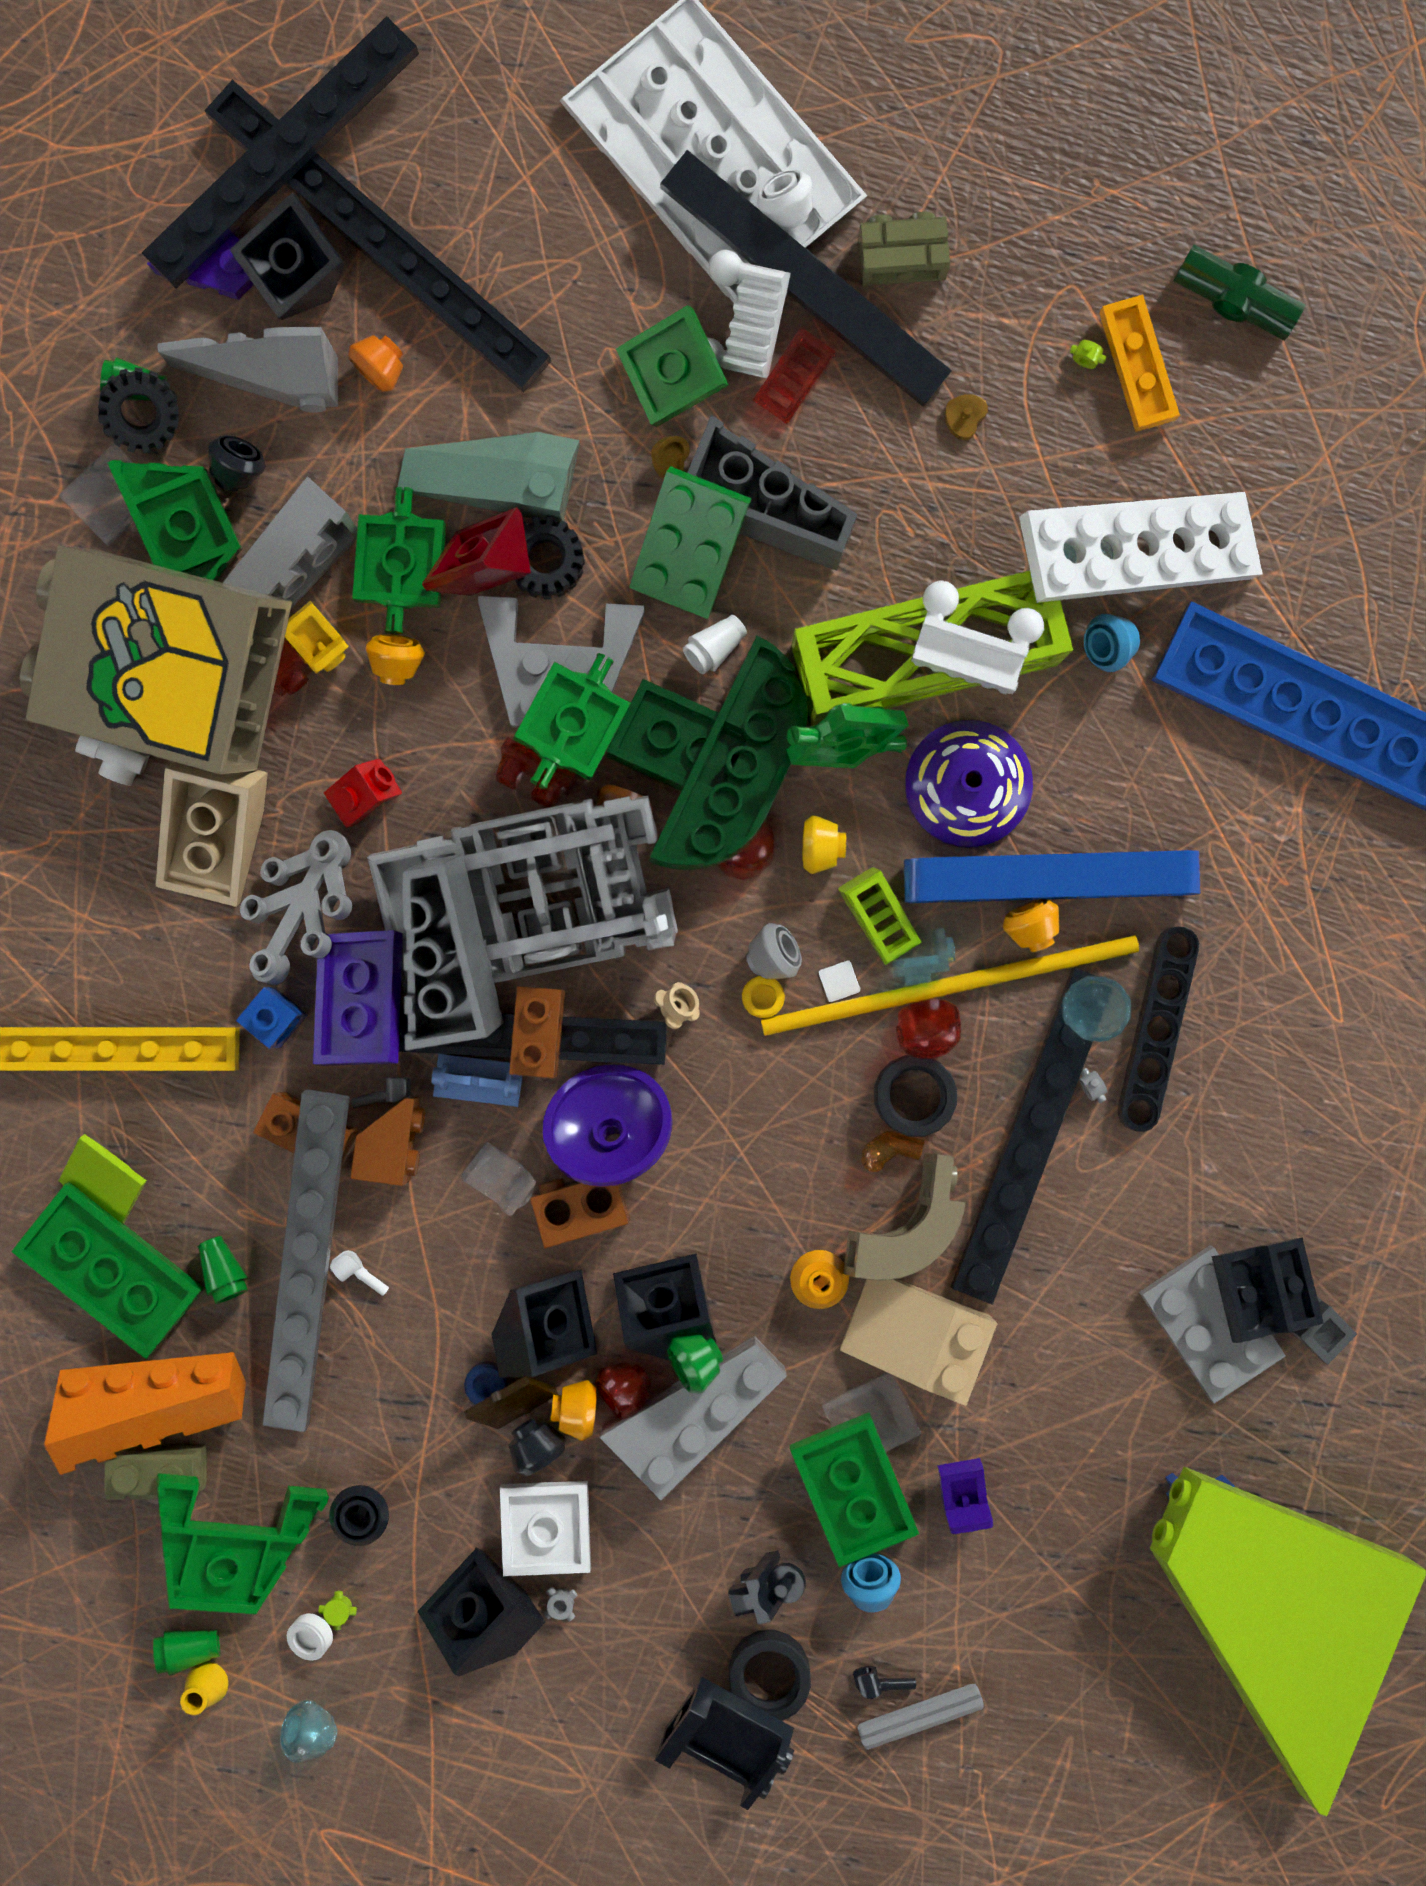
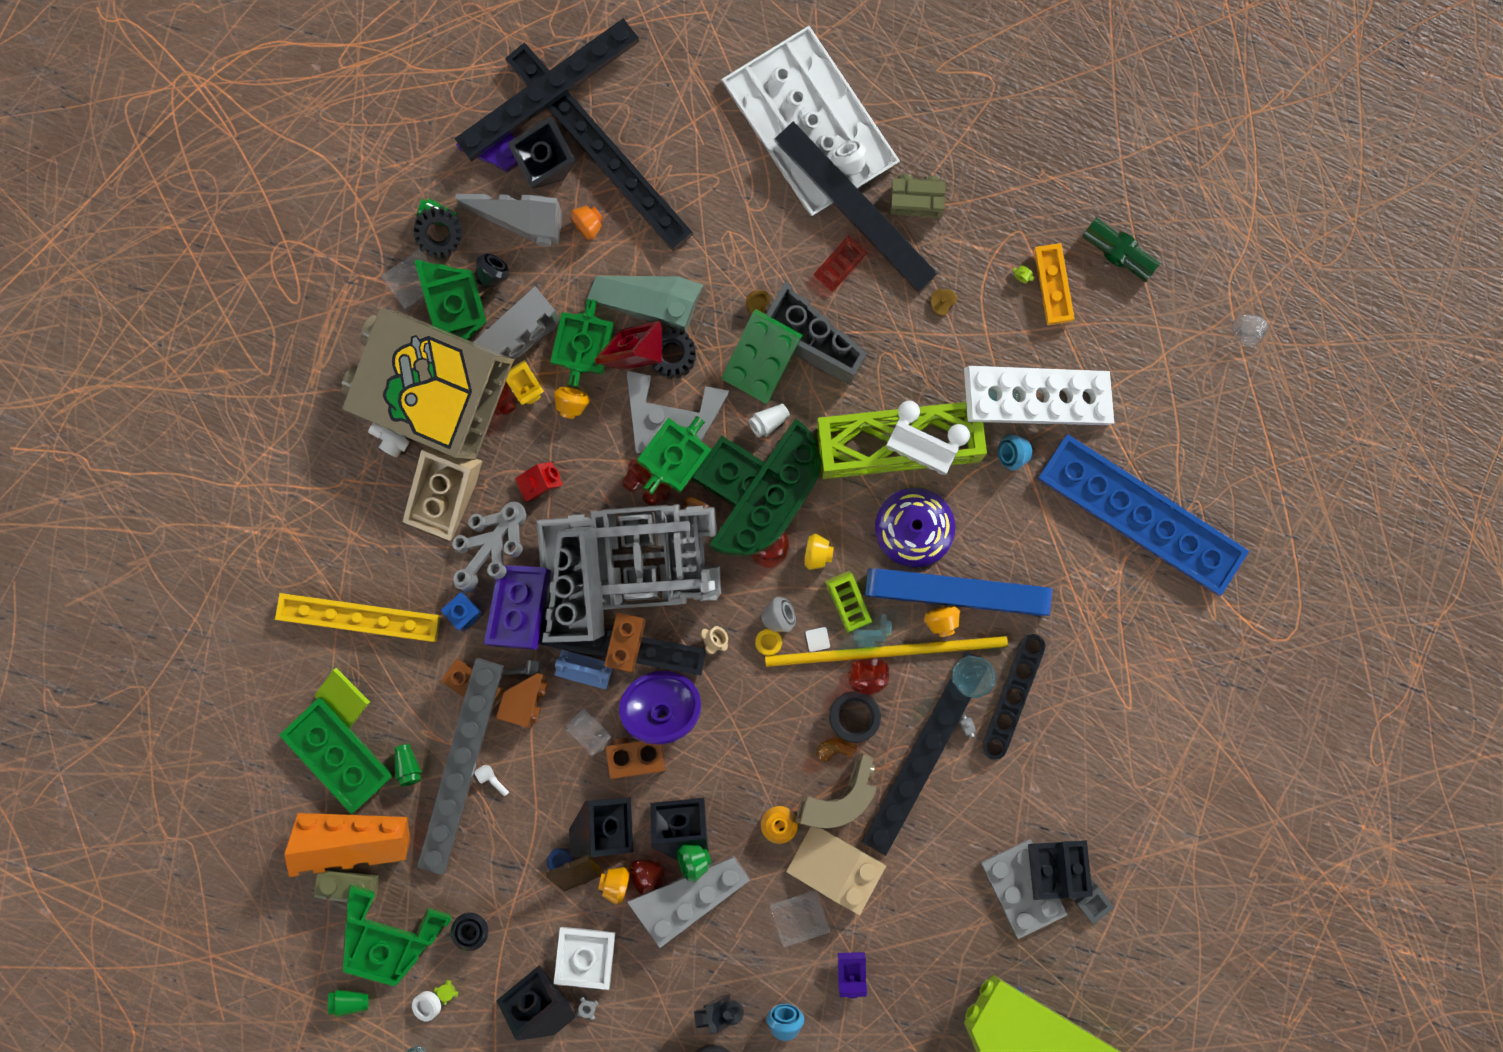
camera: 15 degrees right, 5 degrees down
yellow cone [180,1662,228,1715] -> none
black cone [509,1419,566,1476] -> none
green plate [616,305,729,427] -> none
white gear [707,250,790,378] -> none
green plate [786,703,909,769] -> none
green plate [789,1412,919,1567] -> none

